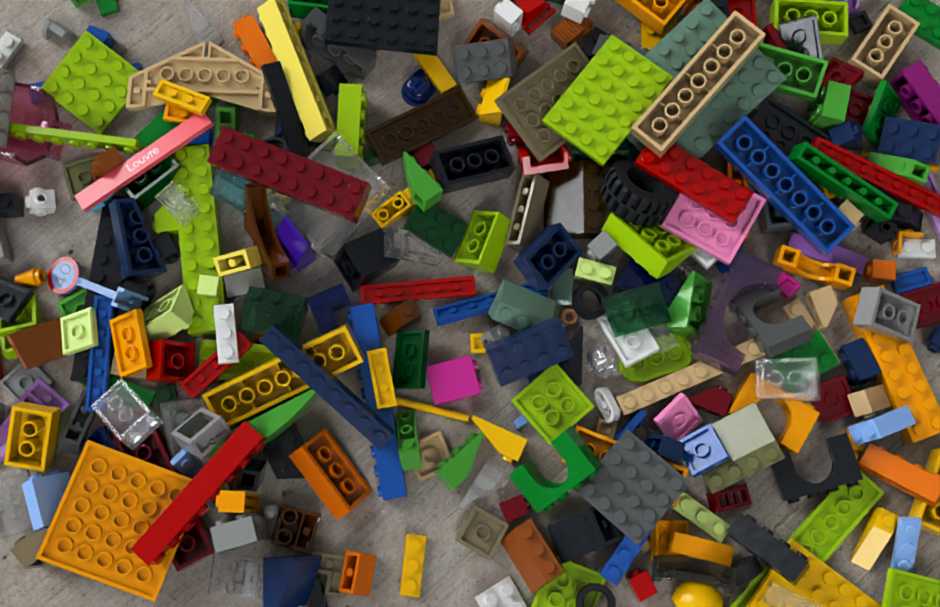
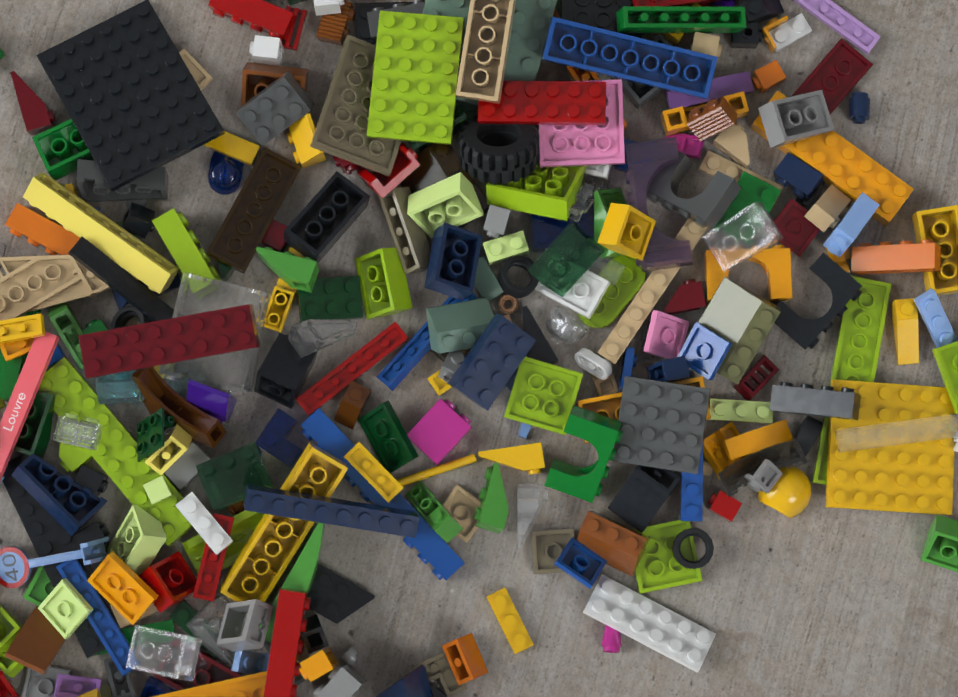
camera: 25 degrees left, 5 degrees up
reddish brown slope [270,504,322,554] -> none
orange slope [289,428,372,520] -> none
dark red brick [499,494,531,522] -> none
blue tile [891,267,933,295] -> none
none -> dark green hinge [136,407,175,462]
none -> yellowish green slope [407,172,484,238]
none -> blue slope [553,537,607,589]
none -> clear plate [569,183,595,222]
none -> yellow slope [597,203,656,261]
none -> dark orange brick [687,96,738,142]
none -> light grey bracket [744,459,783,493]

